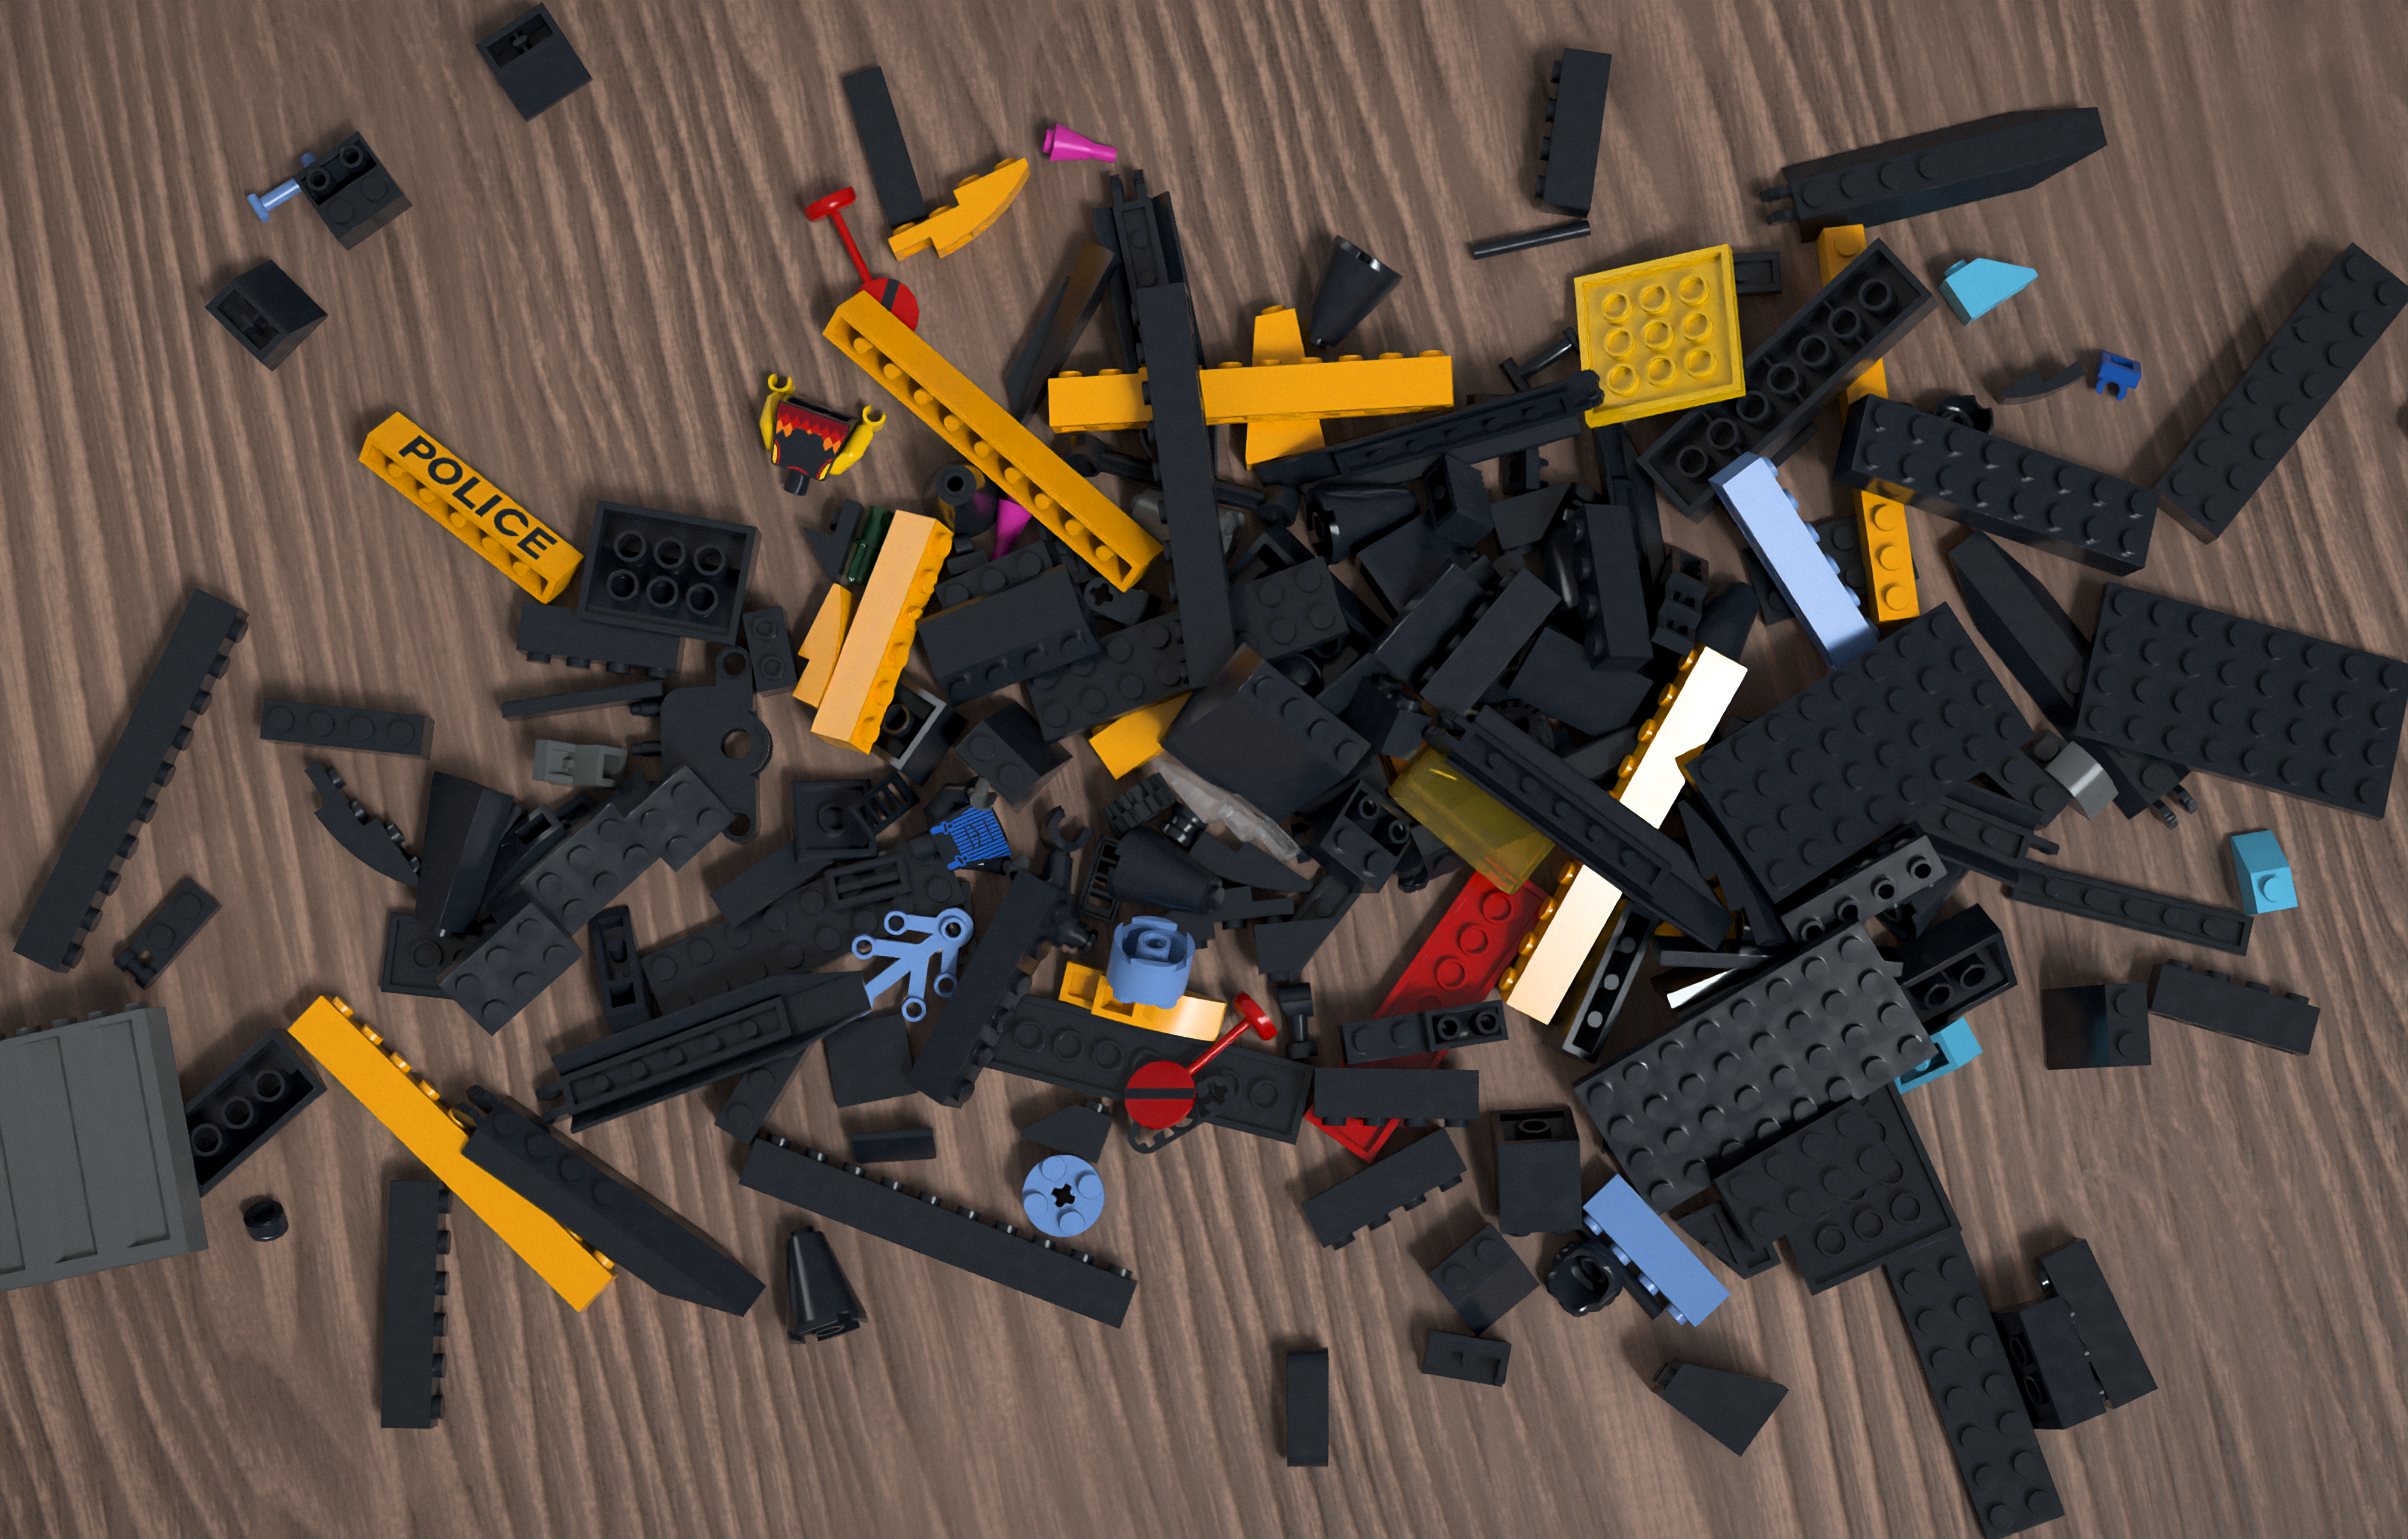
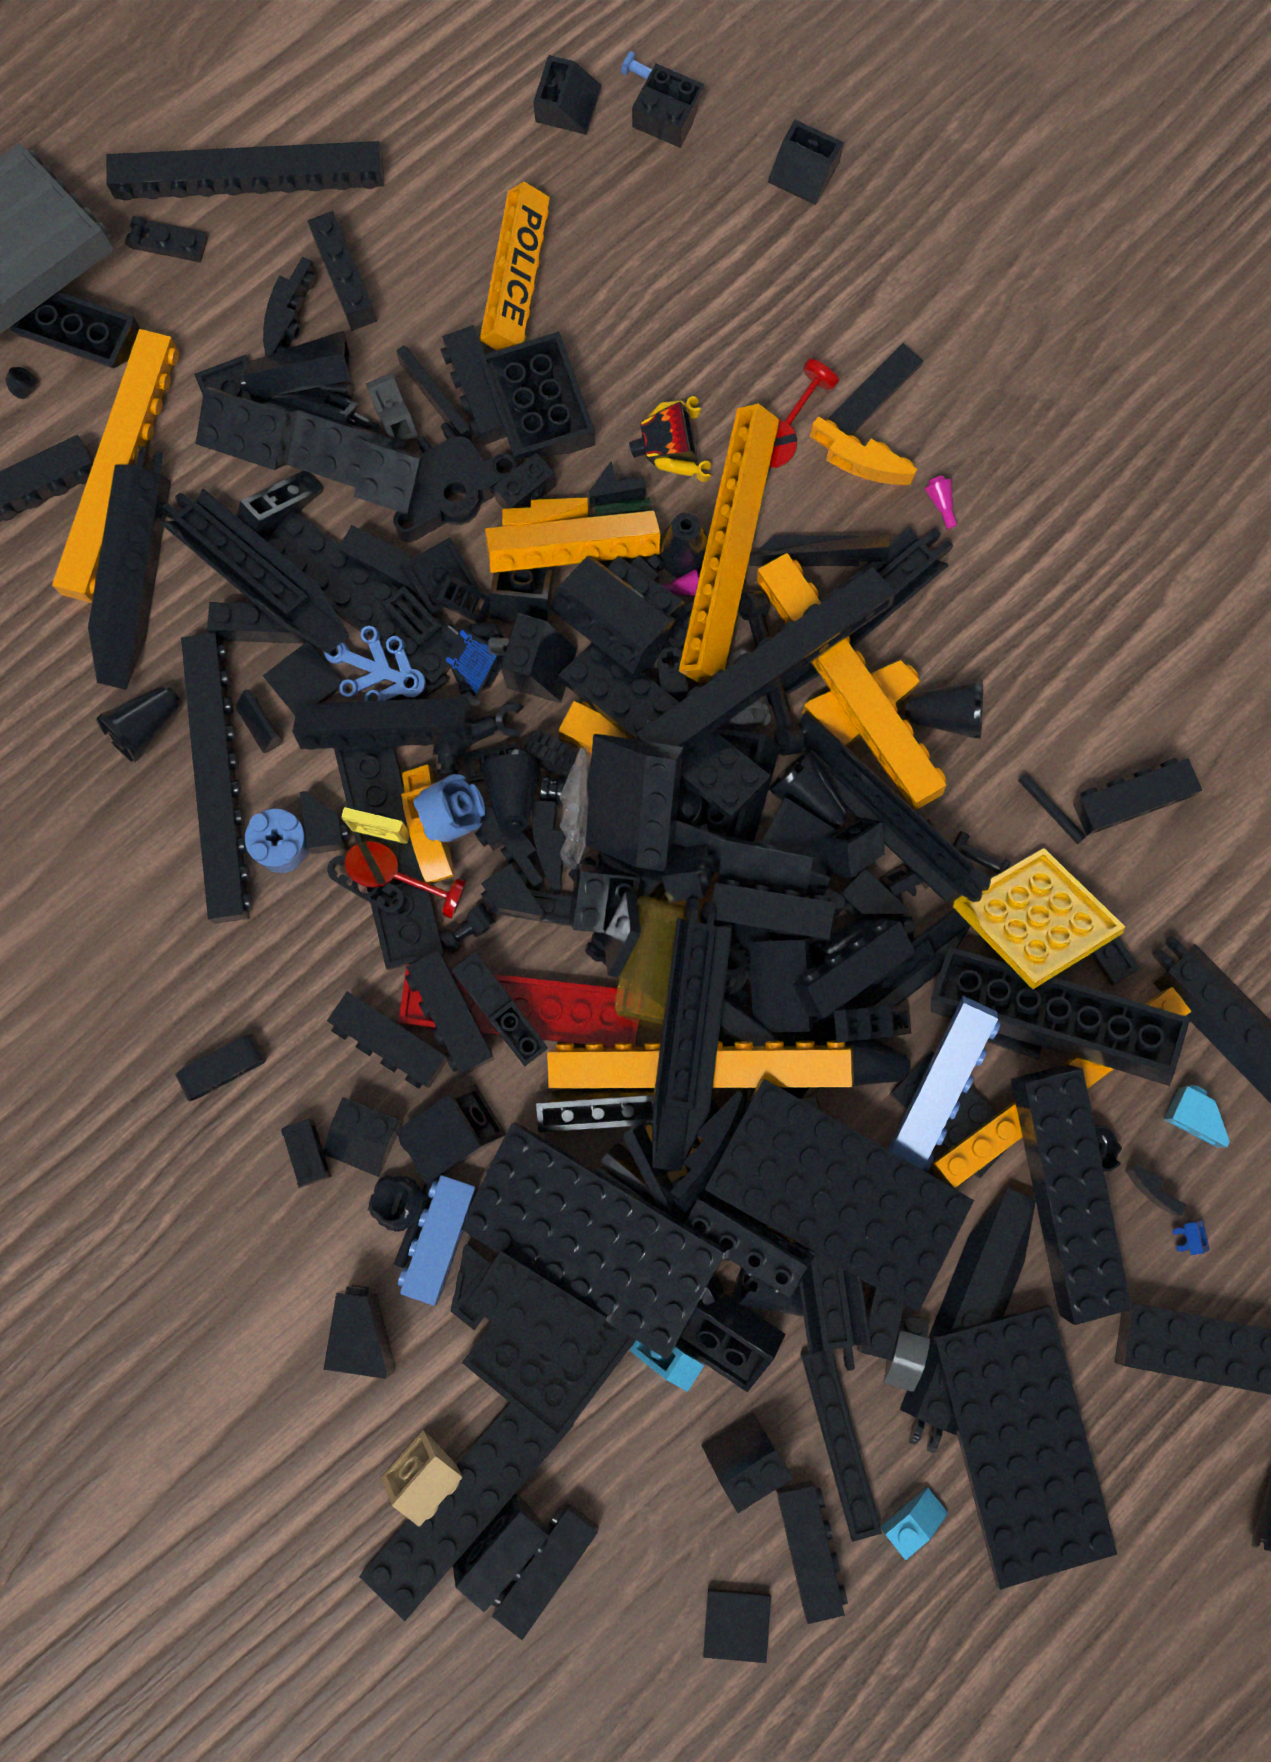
camera: 60 degrees right, 5 degrees down
none -> light yellow tile [341,807,410,844]
none -> tan slope [381,1430,463,1527]
none -> black tile [604,891,641,978]
none -> black tile [703,1589,771,1663]

